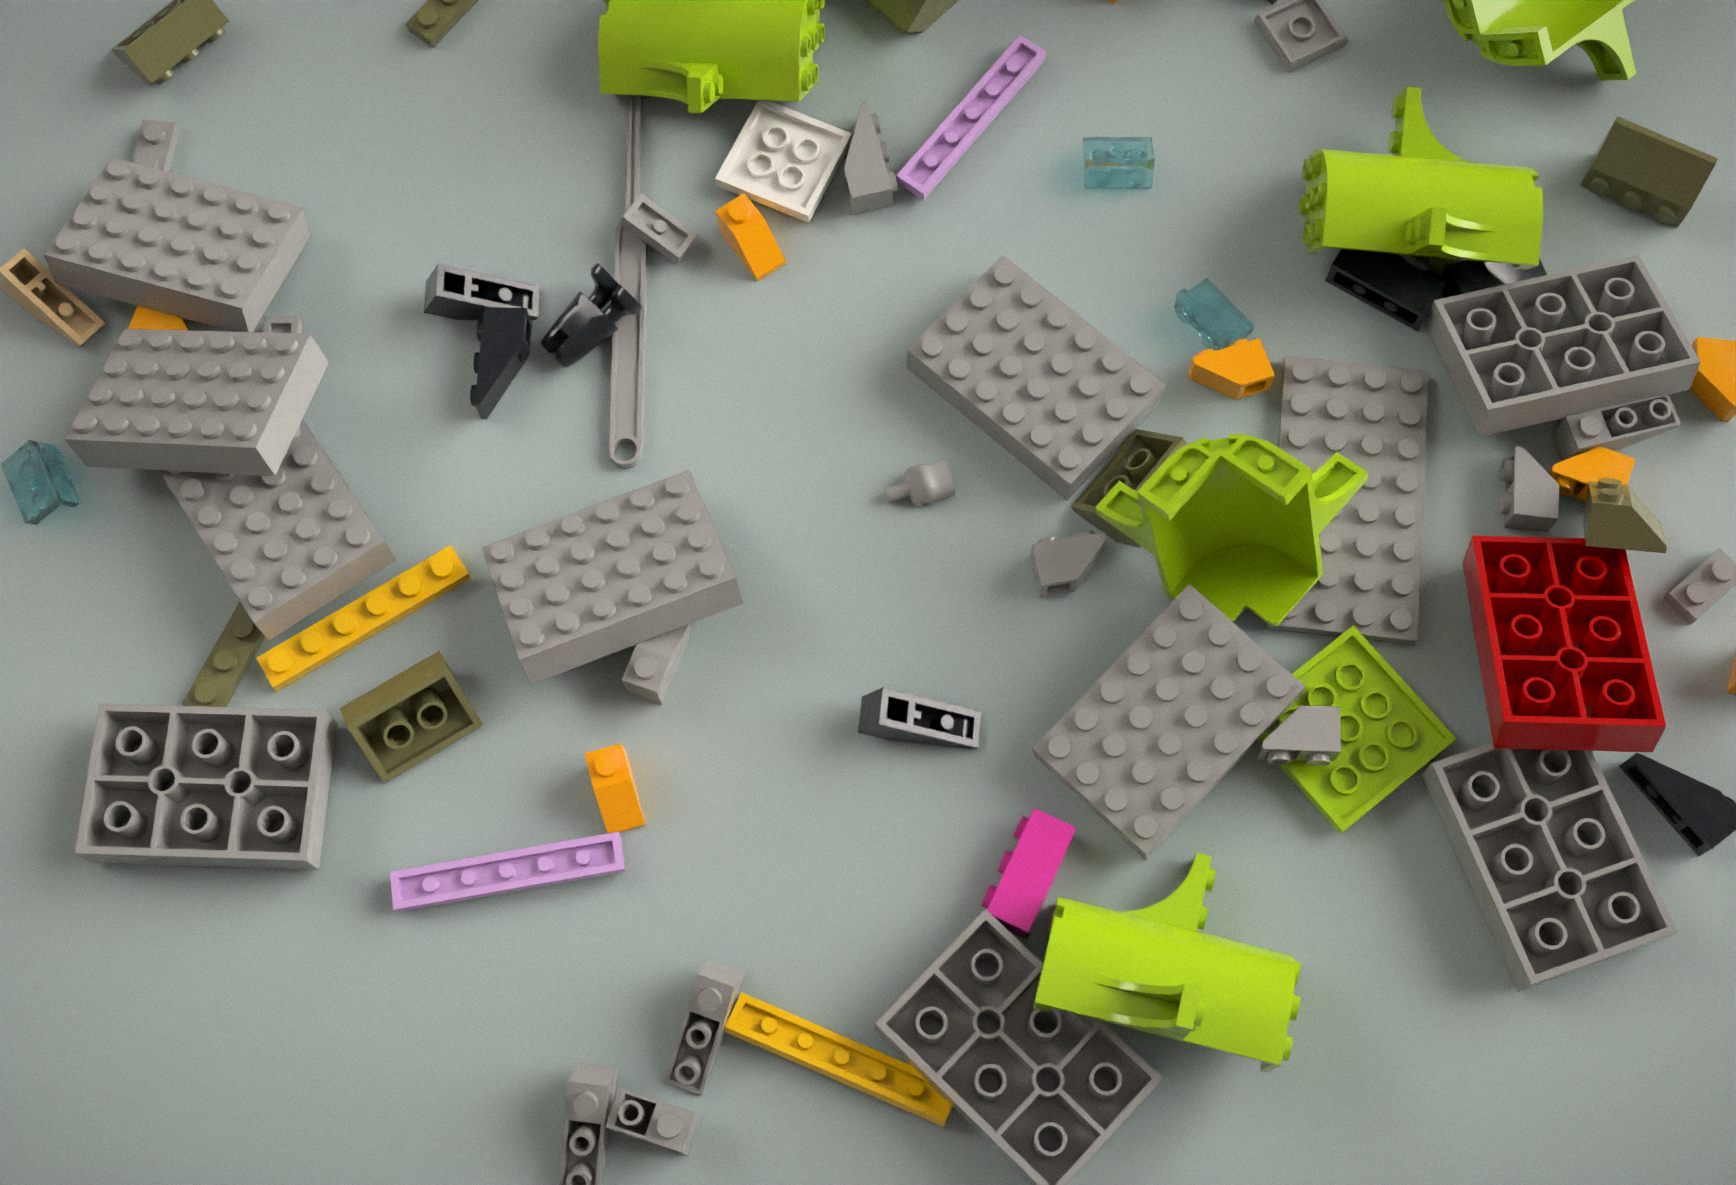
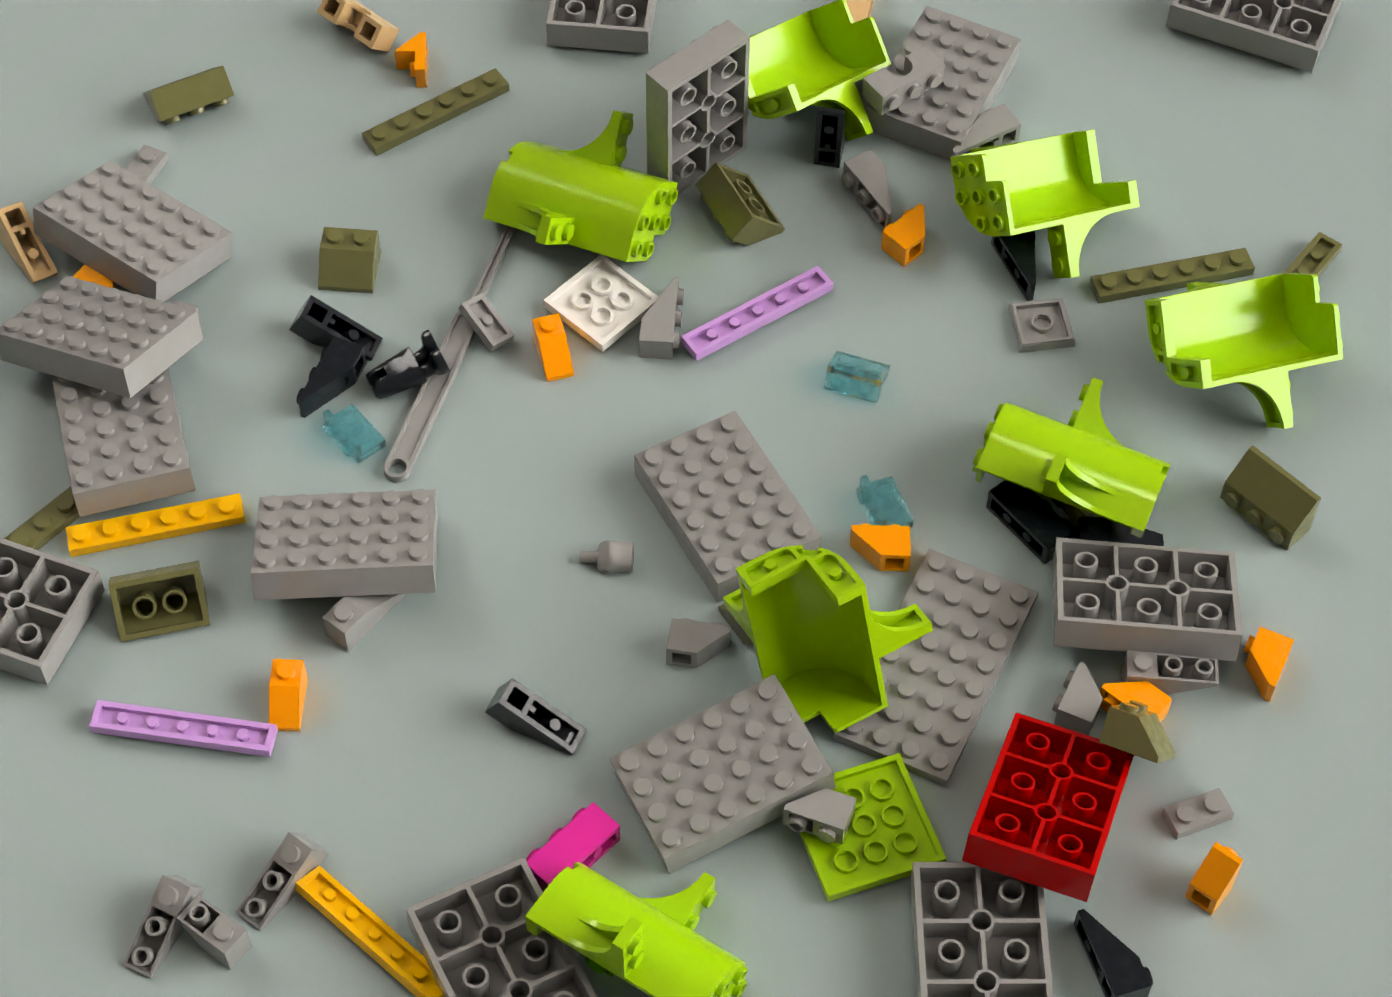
camera: 15 degrees right, 15 degrees down
none -> olive slope [318,227,381,293]
none -> clear light blue bracket [323,404,386,464]

